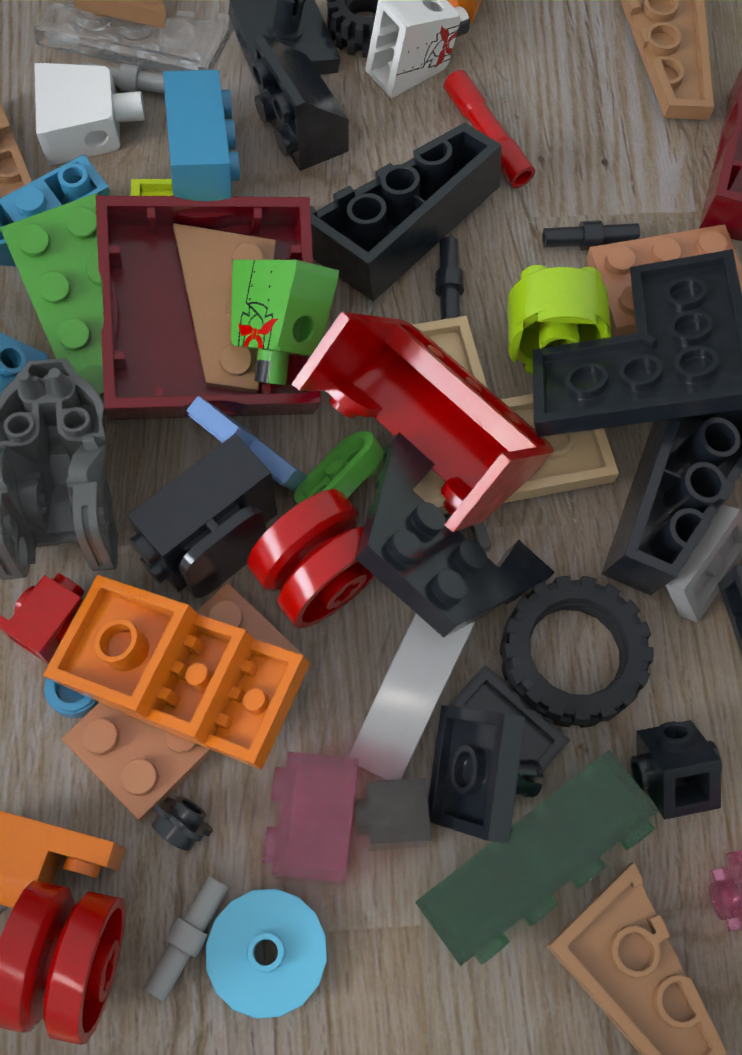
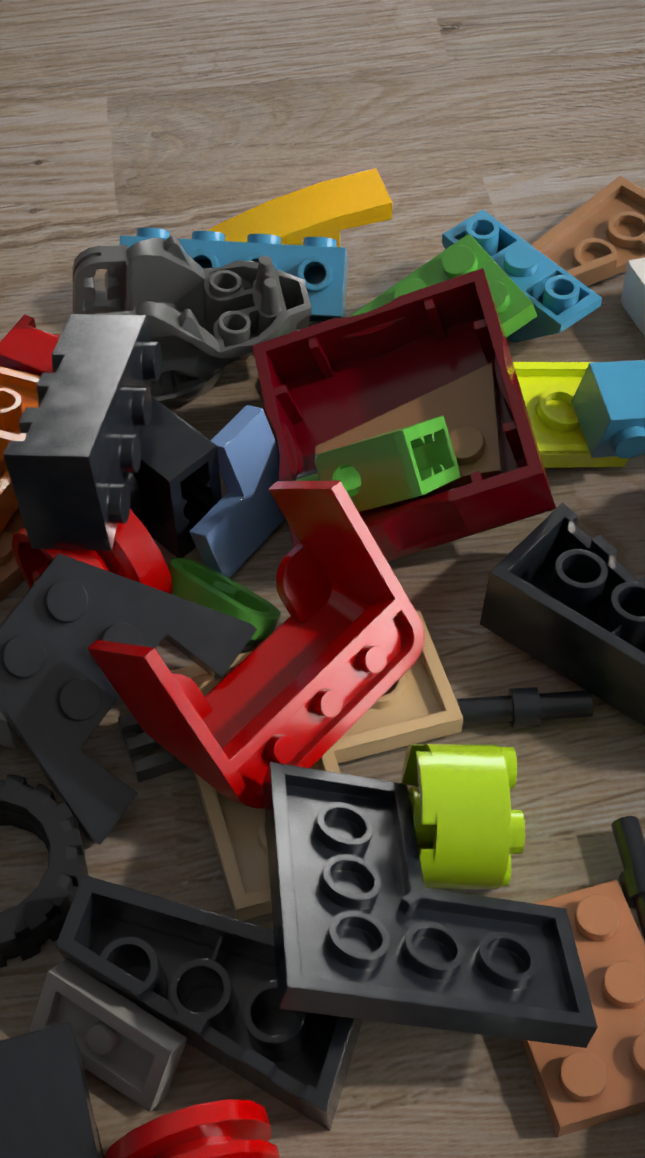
camera: 90 degrees right, 15 degrees down
none -> black wedge [3,314,162,551]

